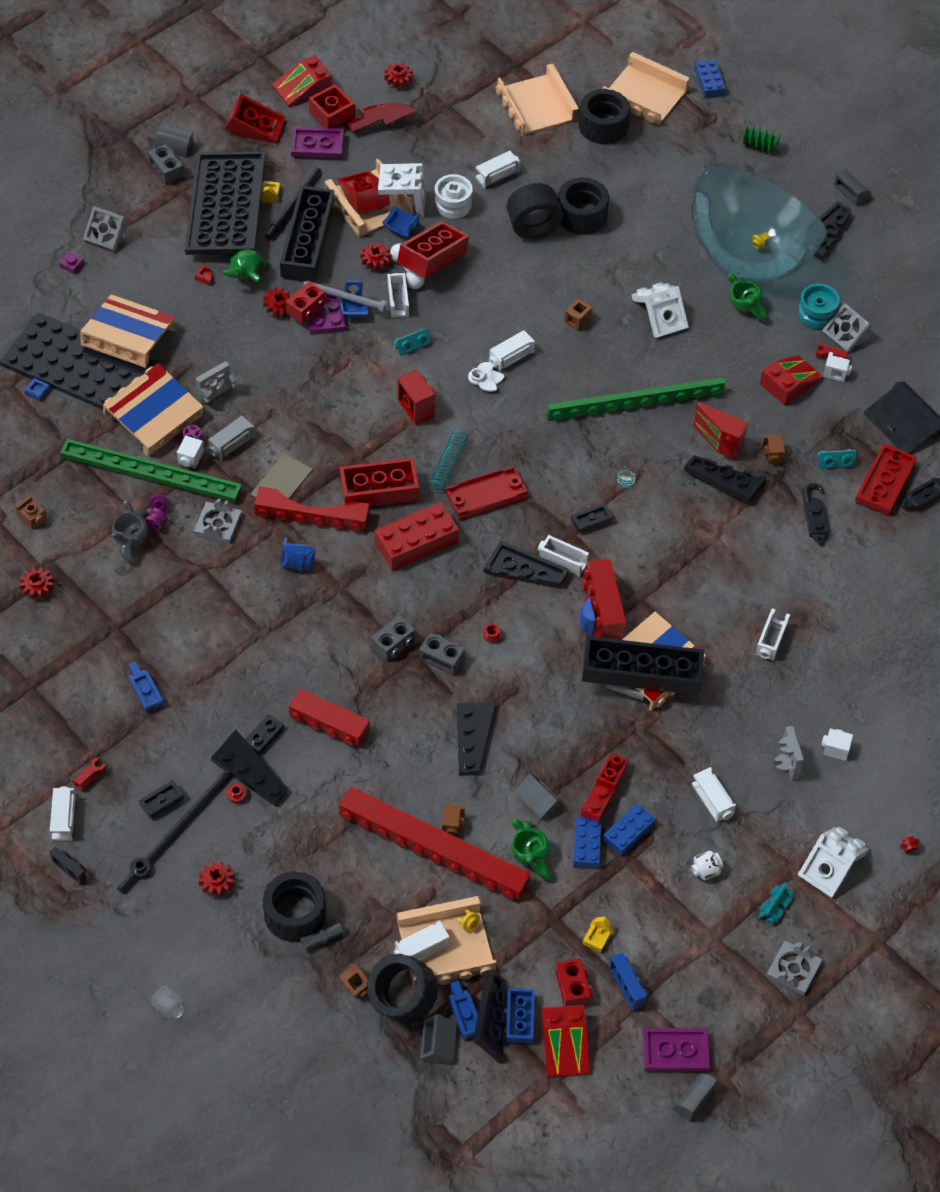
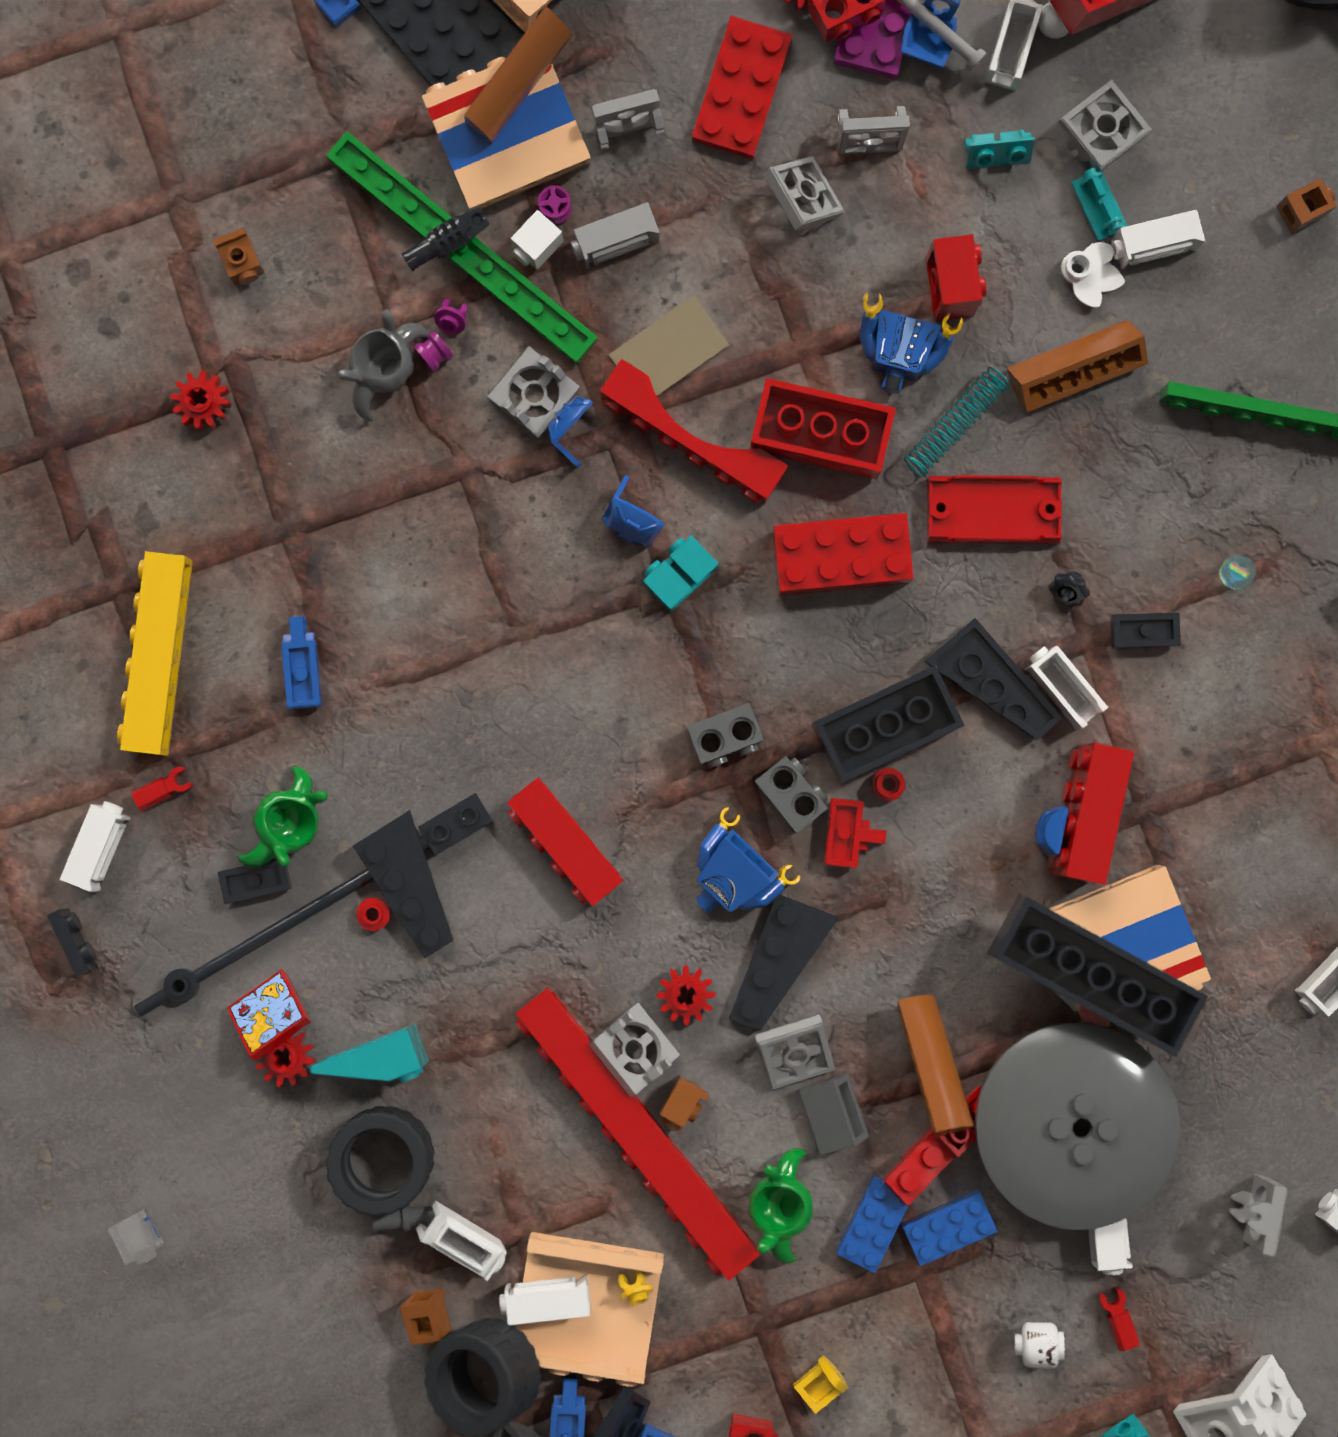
camera: 25 degrees right, 30 degrees up
none -> yellow brick [117,551,193,756]
none -> tile [227,969,311,1062]
none -> green piece [237,766,328,868]
none -> teal slope [310,1024,429,1083]
none -> black hinge [401,207,489,272]
none -> white window [416,1201,507,1281]
none -> dark orange brick [464,6,572,144]
none -> blue piece [548,396,593,468]
none -> light grey piece [589,1003,680,1097]
none -> teal piece [643,535,719,613]
none -> red gear [656,964,716,1025]
none -> red plate [692,16,793,160]
none -> blue torso [696,808,800,912]
none -> light grey piece [755,1015,835,1090]
none -> light grey piece [763,156,845,236]
none -> black brick [811,665,965,784]
none -> red hinge [824,798,887,868]
none -> light grey piece [837,106,910,155]
none -> blue torso [859,293,963,394]
none -> dark orange brick [897,995,974,1138]
none -> dark grey dish [975,1022,1180,1230]
none -> dark orange brick [1007,320,1149,412]
none -> black piece [1048,571,1090,607]
none -> light grey piece [1058,79,1152,172]
none -> teal hinge [1071,168,1127,241]
none -> red bar [1098,1286,1140,1351]

